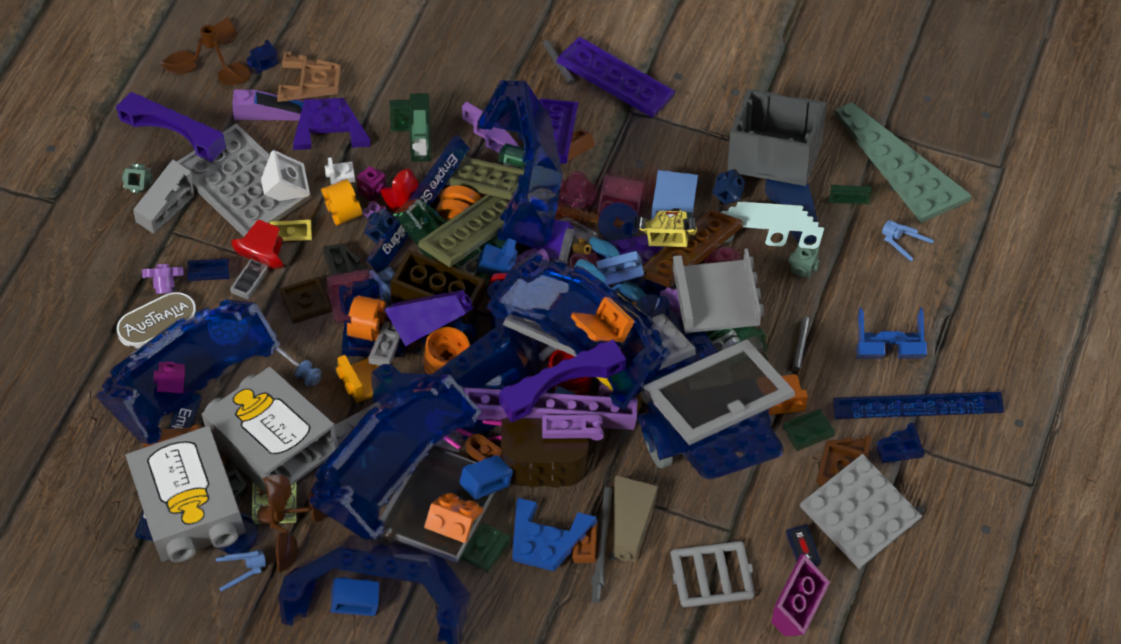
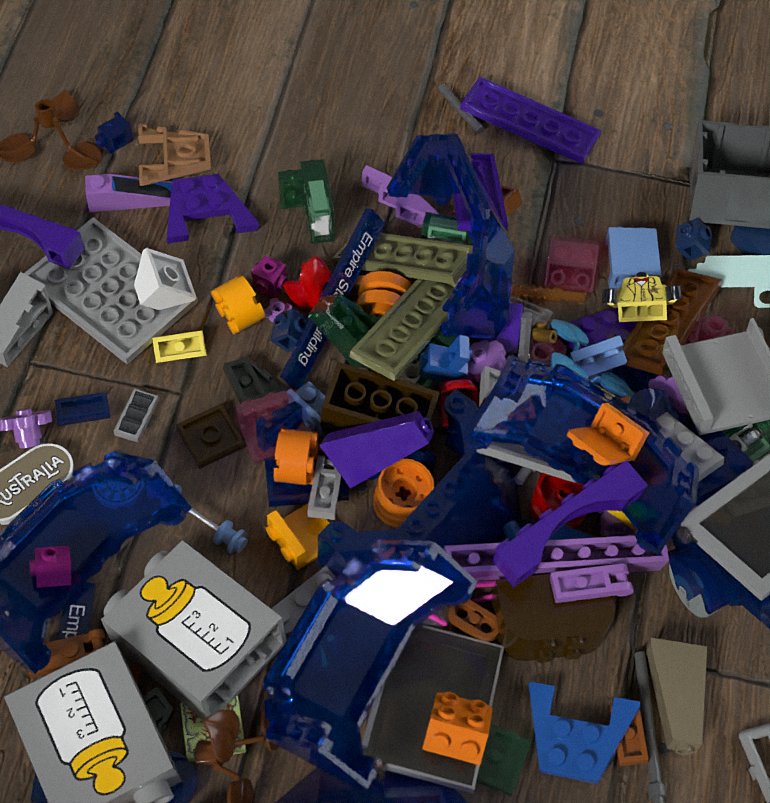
camera: 10 degrees left, 5 degrees up
red piece [231,220,284,269] -> none
white bracket [325,157,355,184] -> none
blue brick [459,455,513,500] -> none
clear pink plant [555,171,597,208] -> none
clear blue plate [598,202,638,242] -> none

